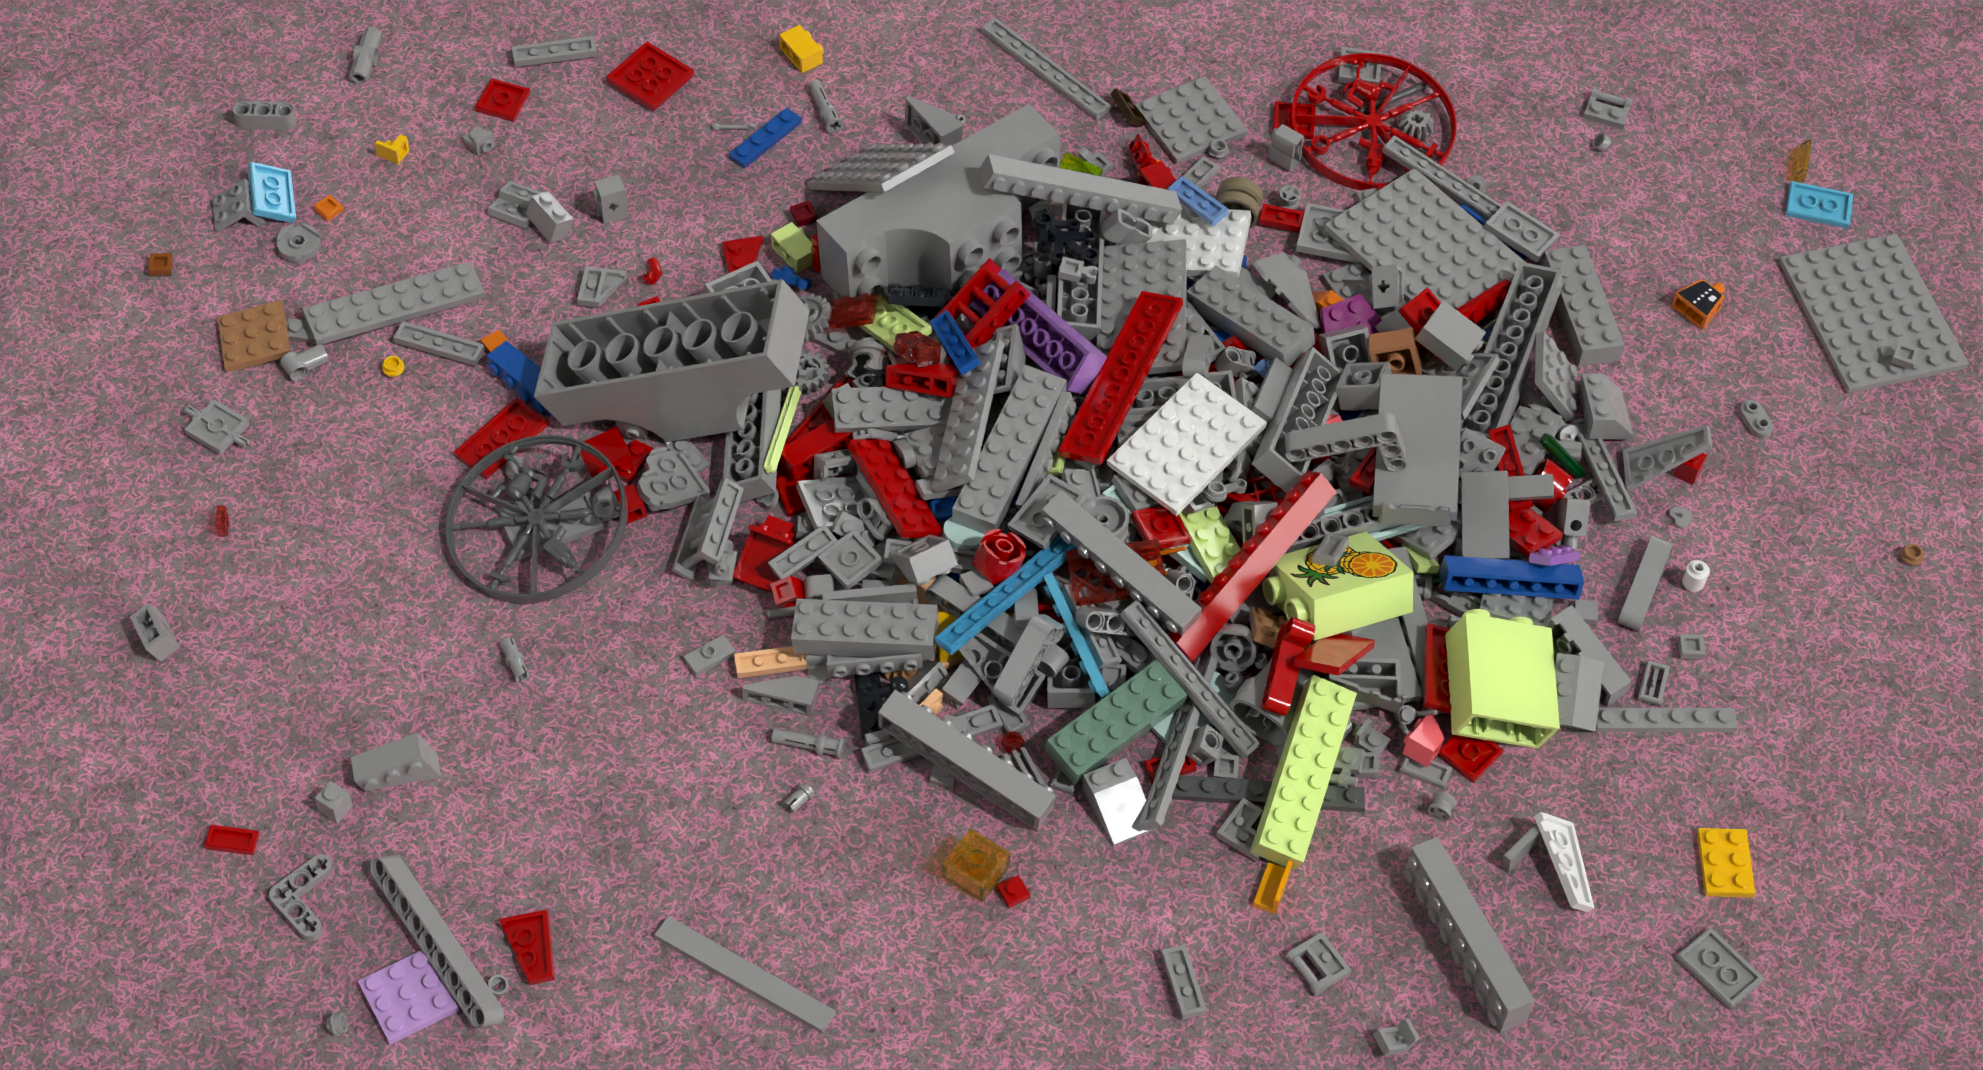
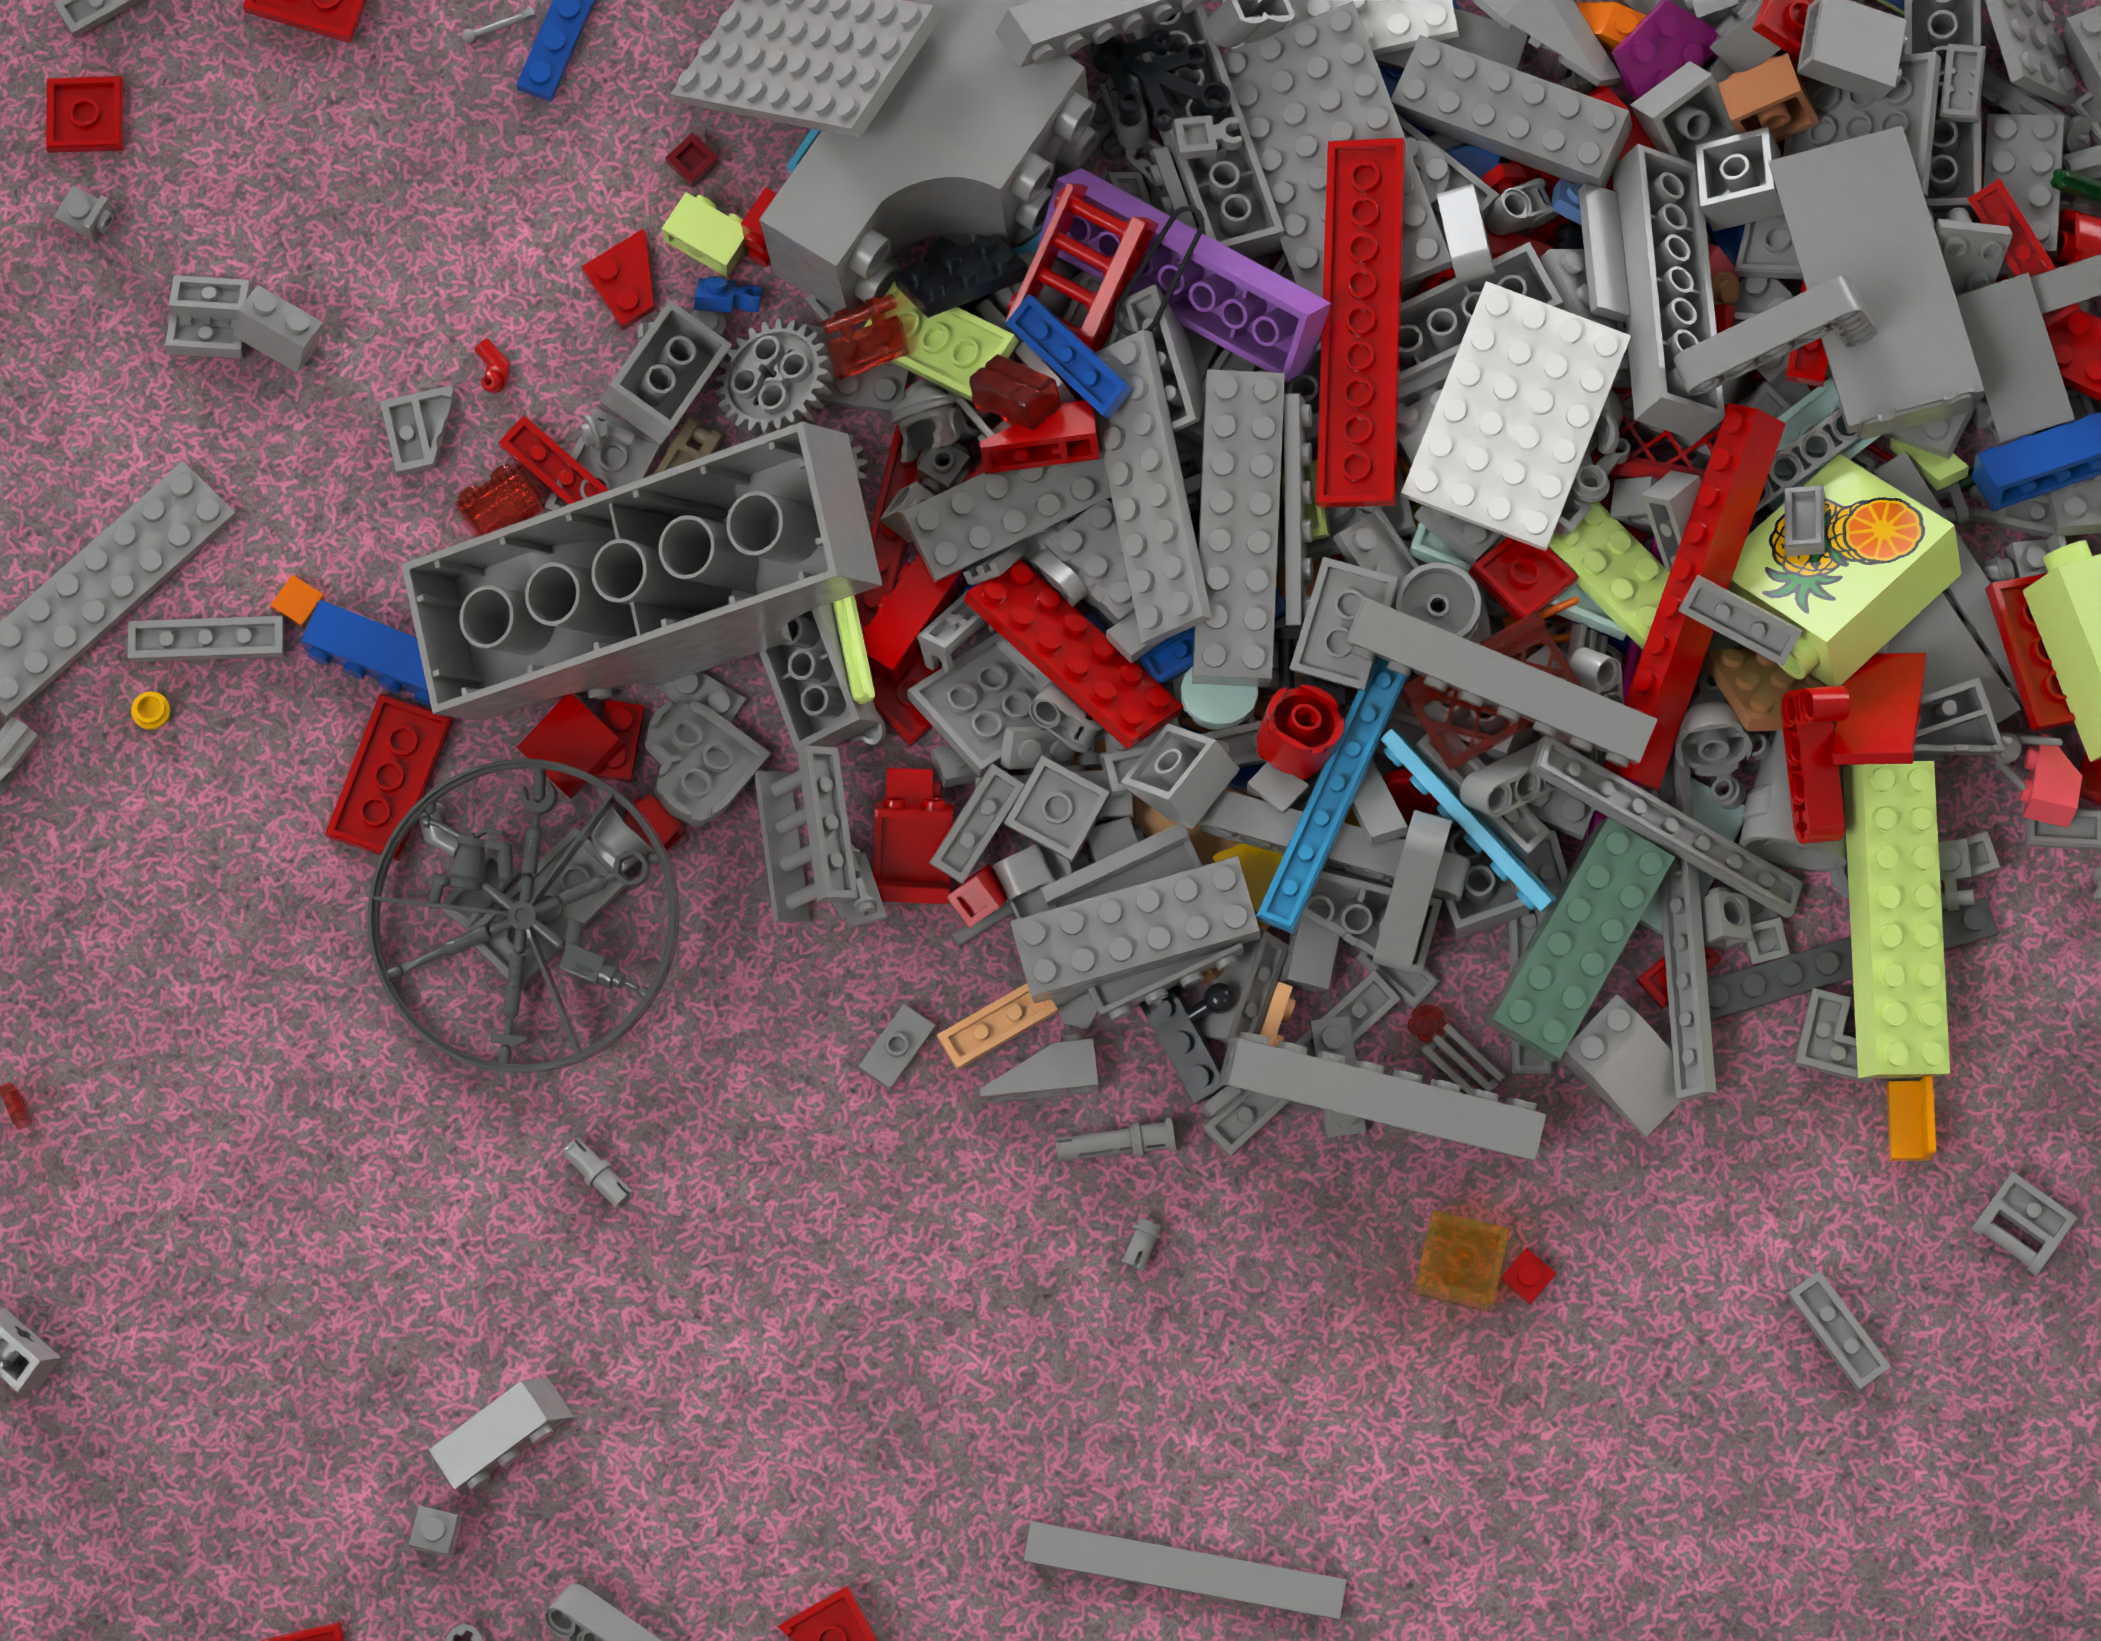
camera: 20 degrees left, 20 degrees up
light grey brick [592,175,628,224] -> none
light grey bracket [1353,718,1391,757] -> none
none -> black piece [1114,205,1205,336]
none -> light grey plate [1678,574,1802,666]
none -> light grey plate [1940,44,1986,123]

